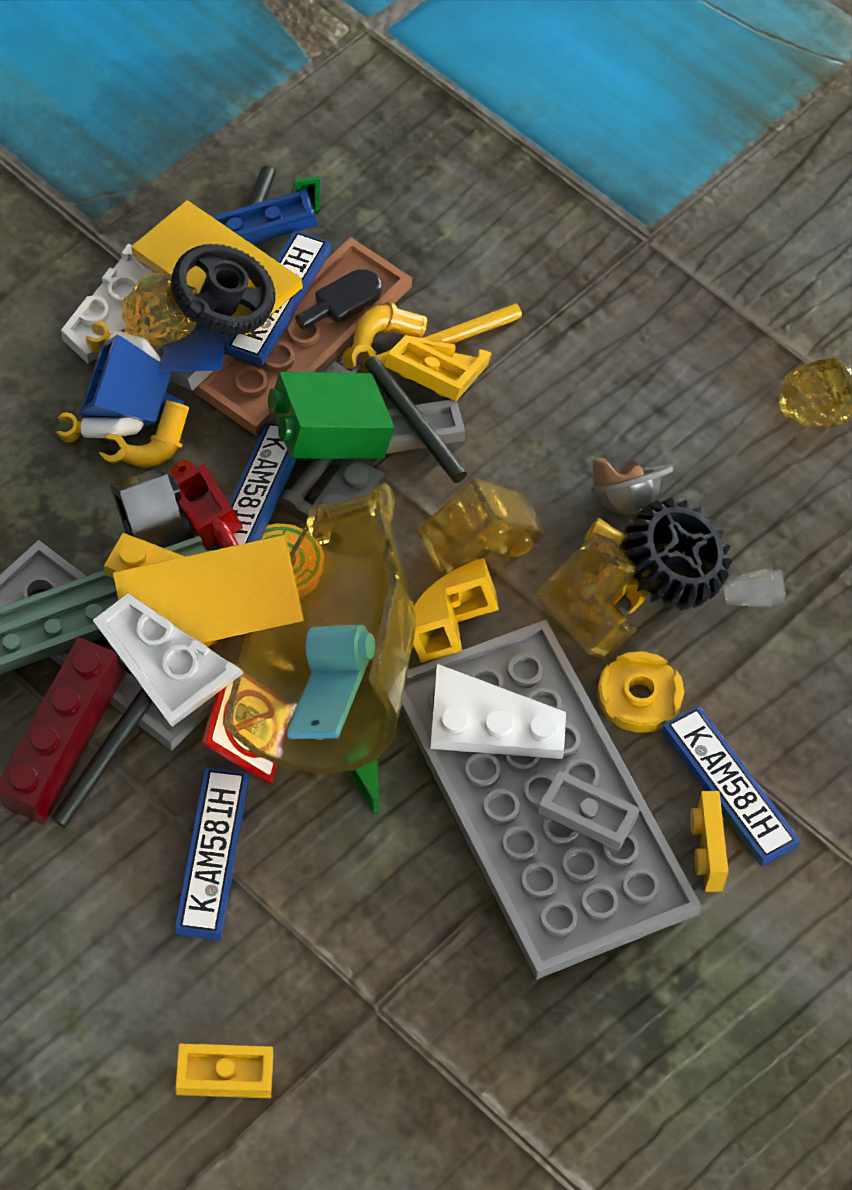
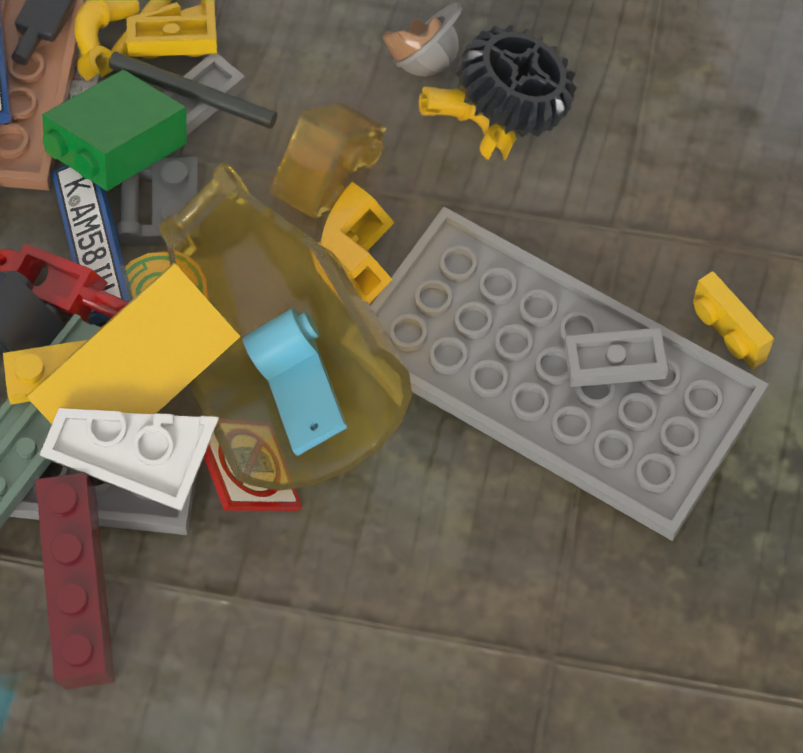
camera: 30 degrees left, 5 degrees up
pearl dark grey bar [51,687,153,828] -> none
tile [175,768,249,941] -> none
green piece [347,744,379,814] -> none
white wing [430,664,566,759] -> none
clear yellow brick [535,532,637,660] -> none
yellow tile [597,651,684,733] -> none
tile [662,706,800,867] -> none
clear cone [723,566,786,608] -> none

